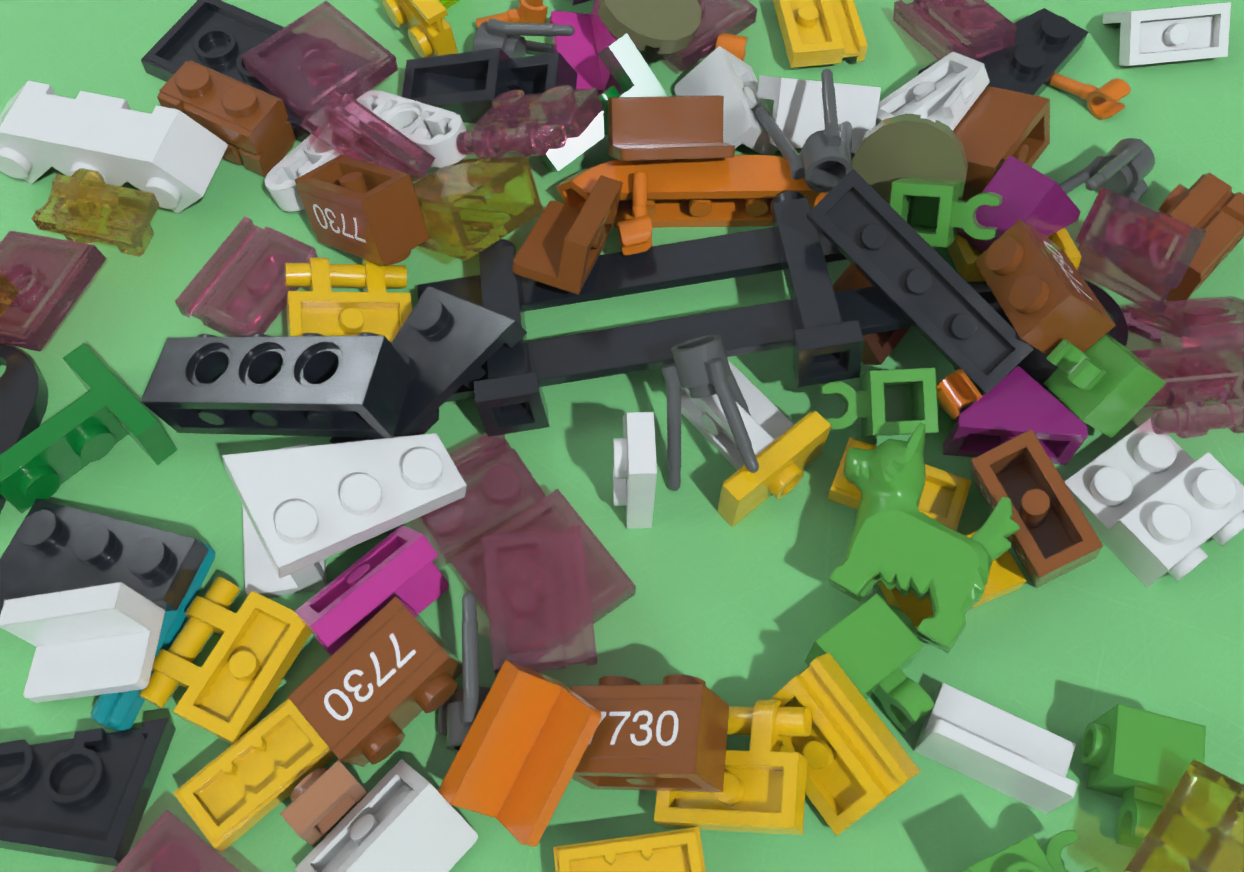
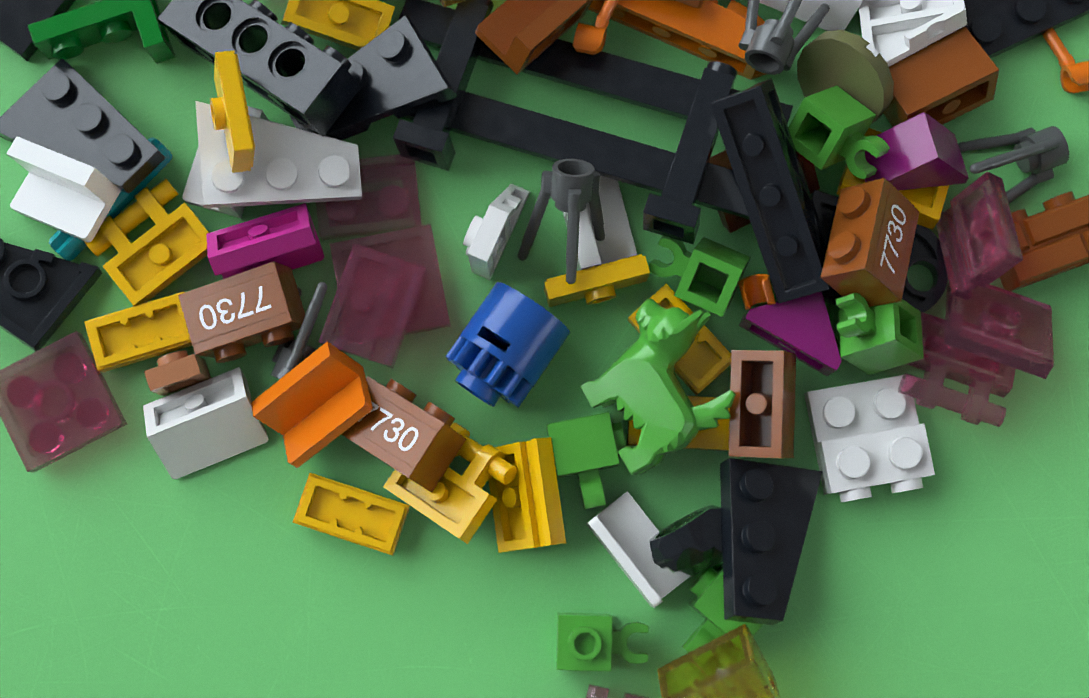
camera: 25 degrees right, 20 degrees up
none -> yellow plate [210,50,255,173]
none -> blue gear [445,282,570,408]
none -> black rock [649,505,723,577]
none -> black wing [720,458,823,625]

